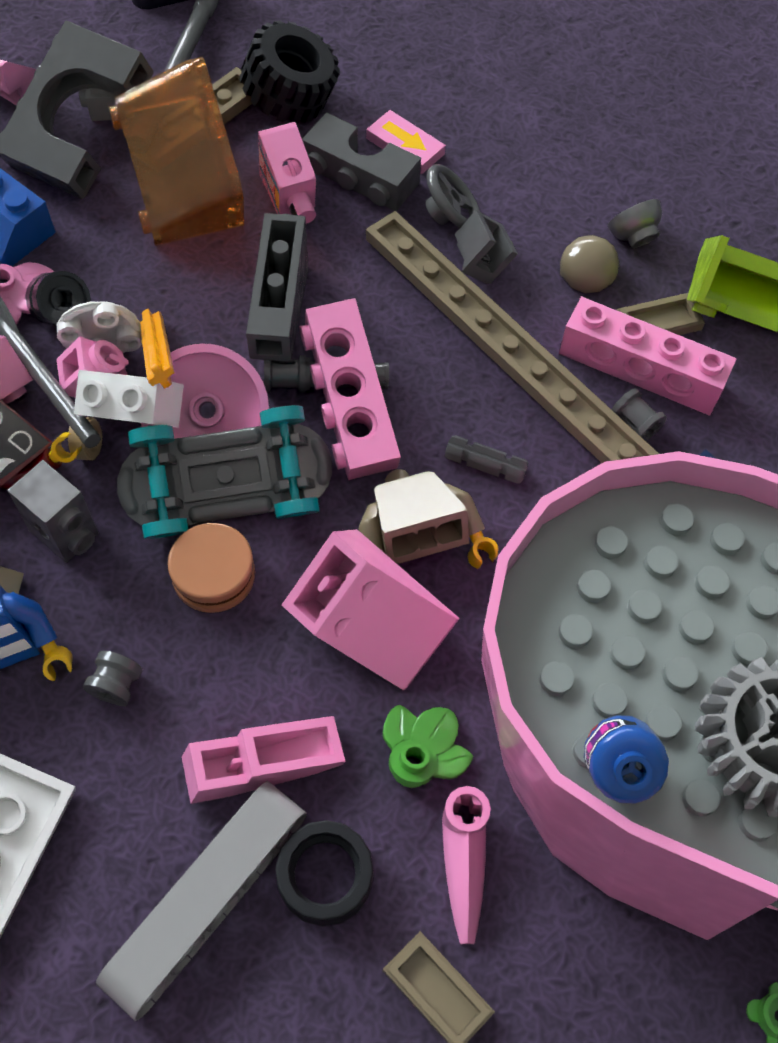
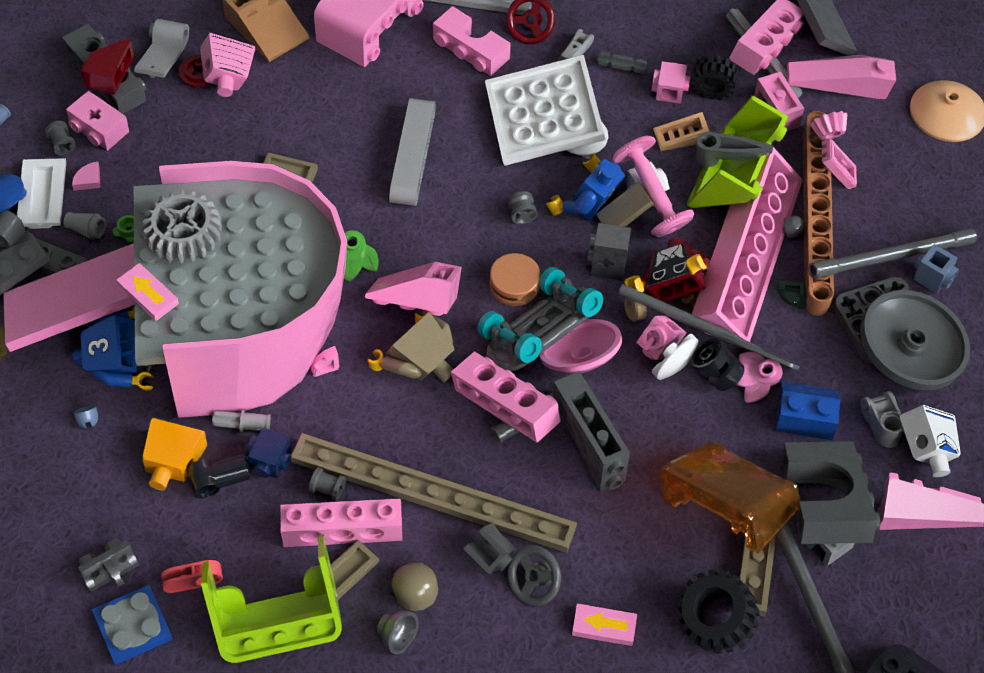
camera: 150 degrees right, 5 degrees down
white brick [74,370,184,428] -> none
light orange axle [140,309,175,389] -> none
bright pink slope [182,716,346,804] -> none
bright pink torso [258,122,316,224] -> none
black tyre [275,820,374,926] -> none
dark grey arch [302,112,421,211] -> none
dark grey axle [445,435,528,484] -> none
blue head [584,715,669,804] -> none

